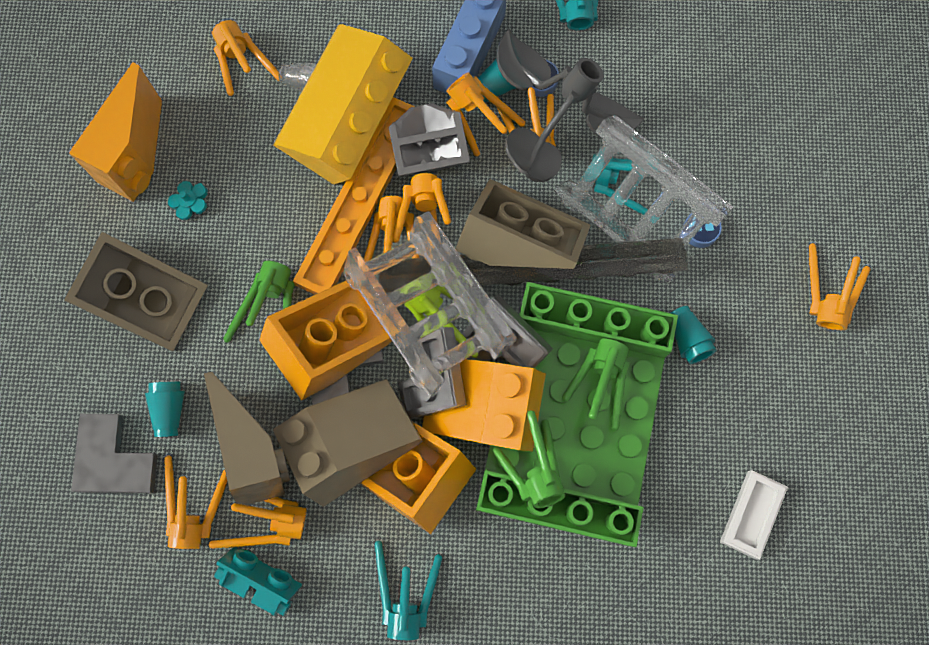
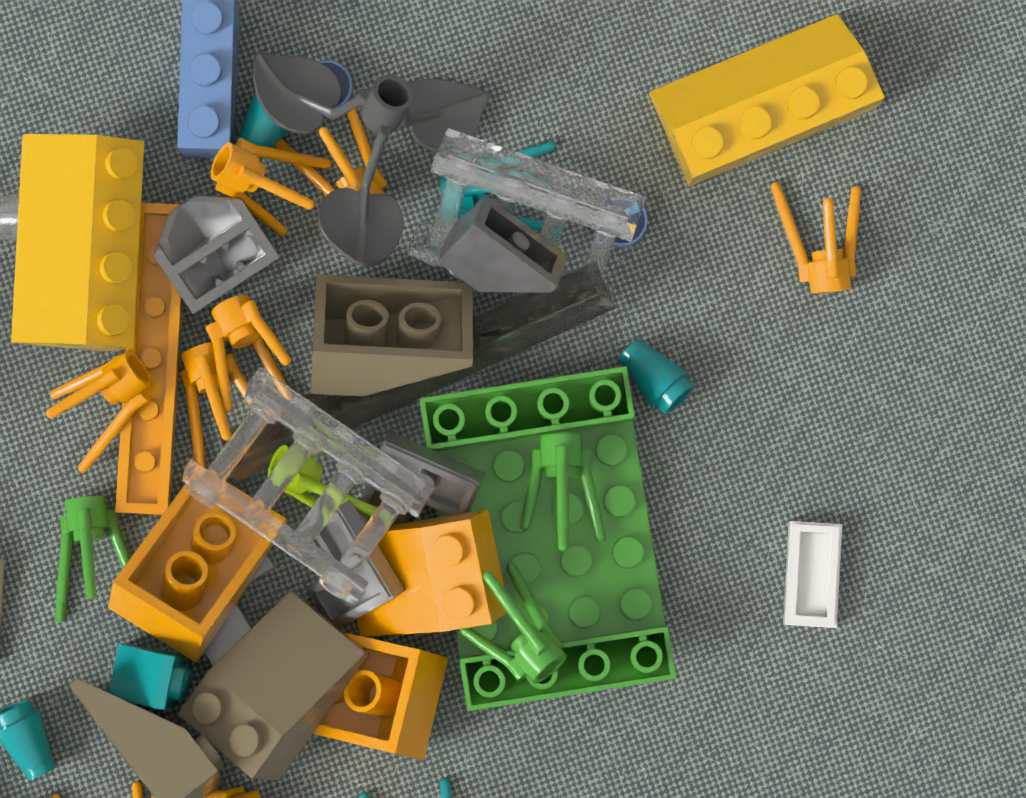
camera: 25 degrees left, 10 degrees up
none -> light orange plant [46,351,152,473]
none -> teal slope [109,643,192,710]
none -> flat silver slope [437,195,568,293]
none -> yellow slope [649,14,885,187]

